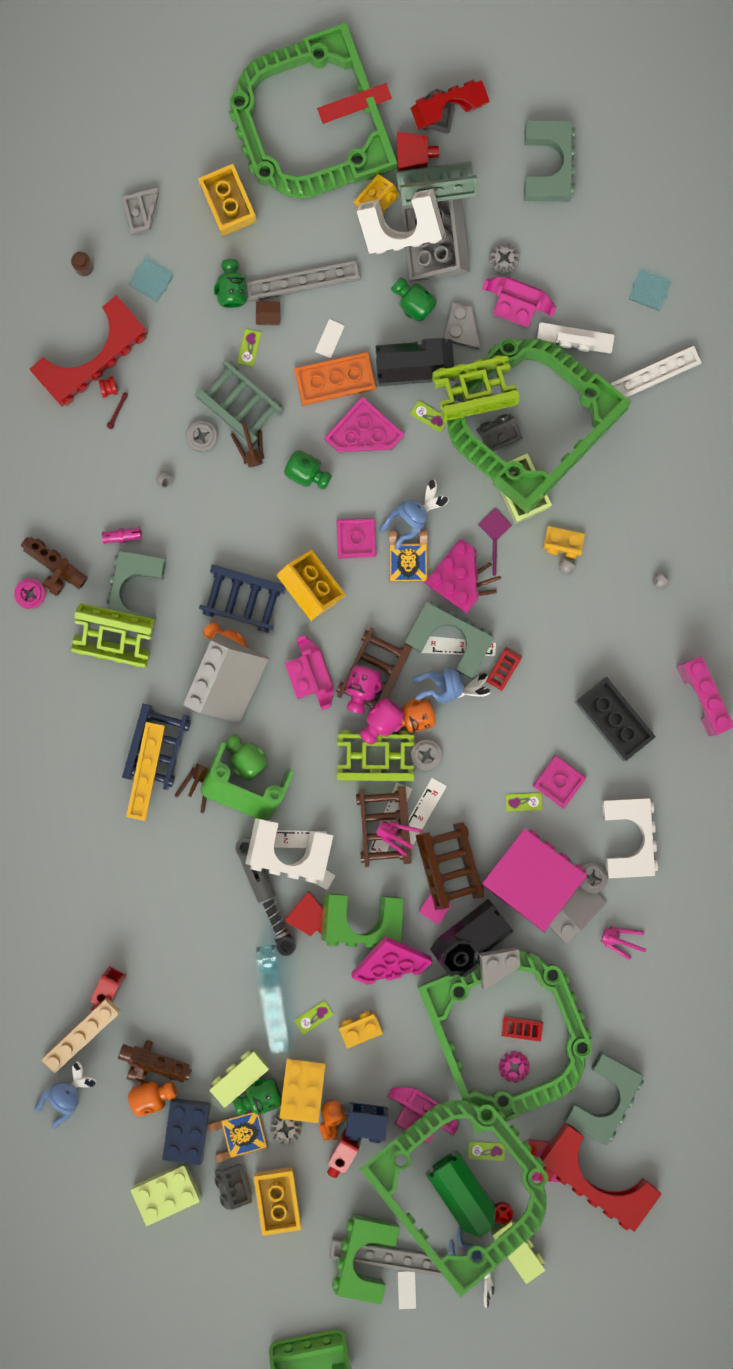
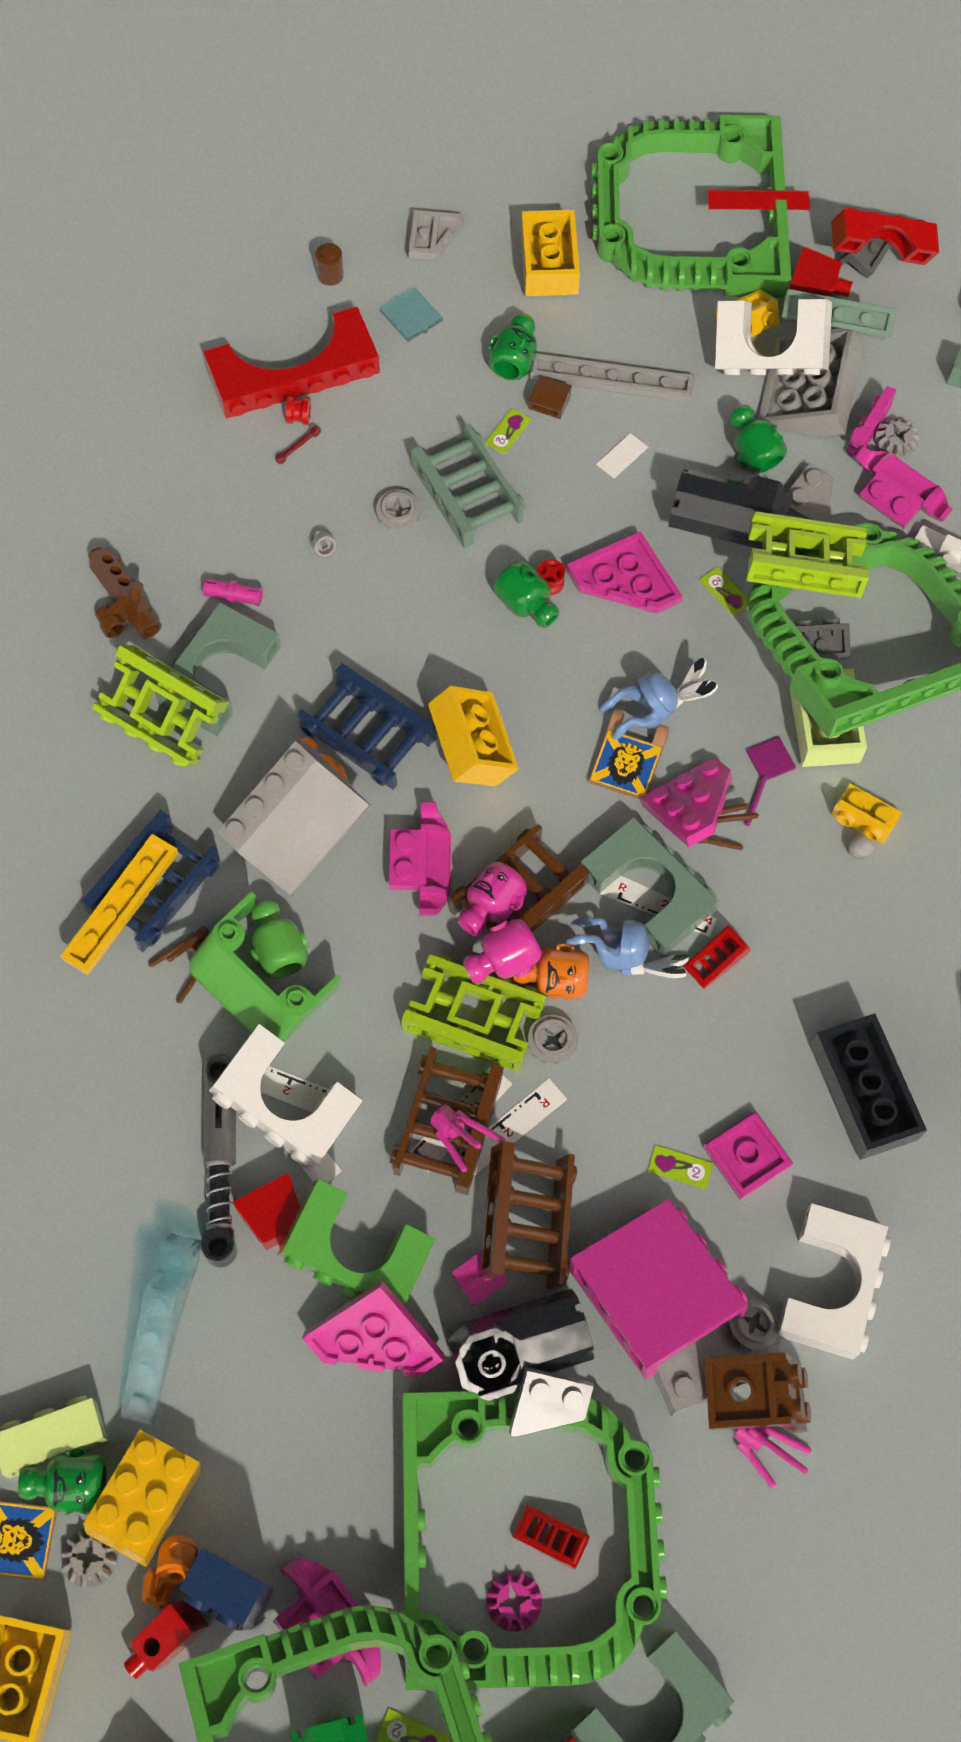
camera: 20 degrees right, 20 degrees down
dark pink gear [14,578,46,609] -> none
reddish brown plant [231,422,265,467] -> none
orange tile [294,352,376,406] -> none
lime sticker [294,1000,334,1035] -> none
dark pink tile [337,518,376,559] -> none
yellow bracket [338,1010,383,1049] -> none
none -> red wheel [537,559,565,595]
none -> reddish brown bracket [704,1352,811,1433]
none -> dark pink hinge [847,386,896,458]

